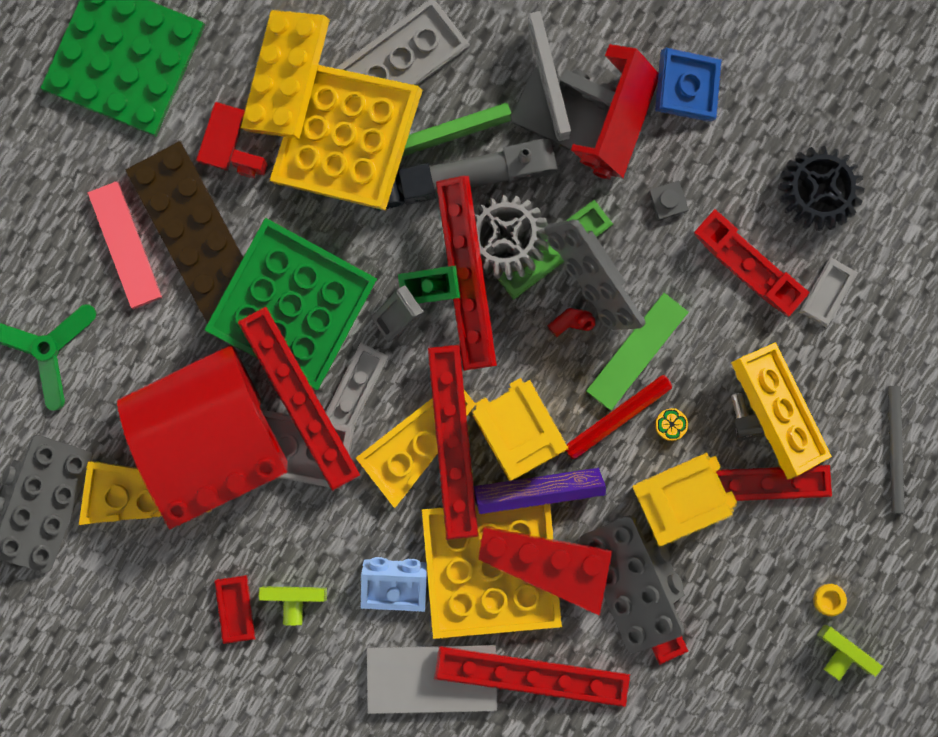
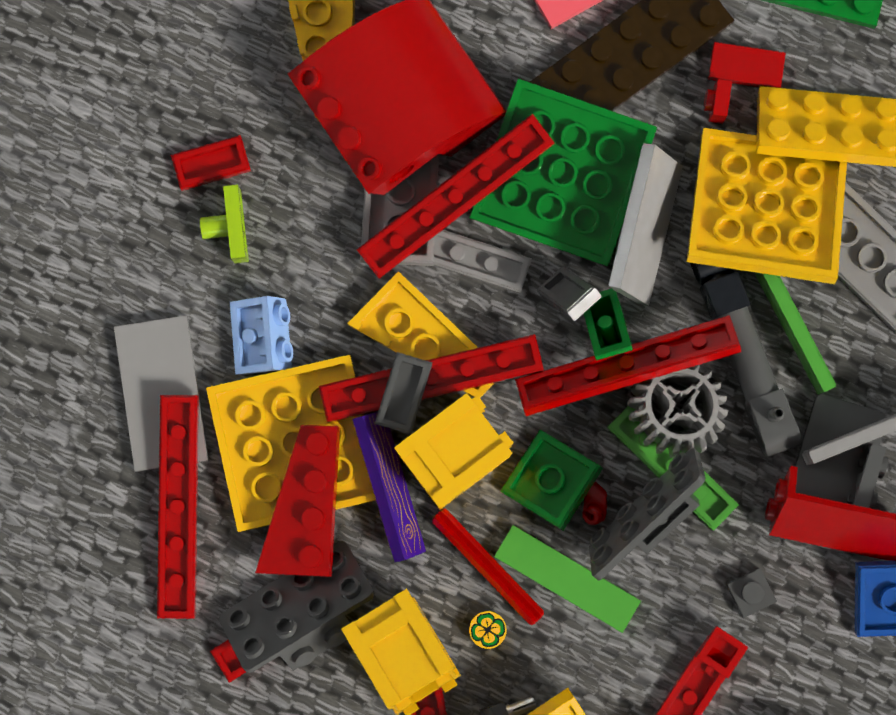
camera: 80 degrees right, 0 degrees up
none -> dark grey tile [375,352,433,435]
none -> green tile [500,430,603,531]
none -> light grey tile [608,143,683,306]

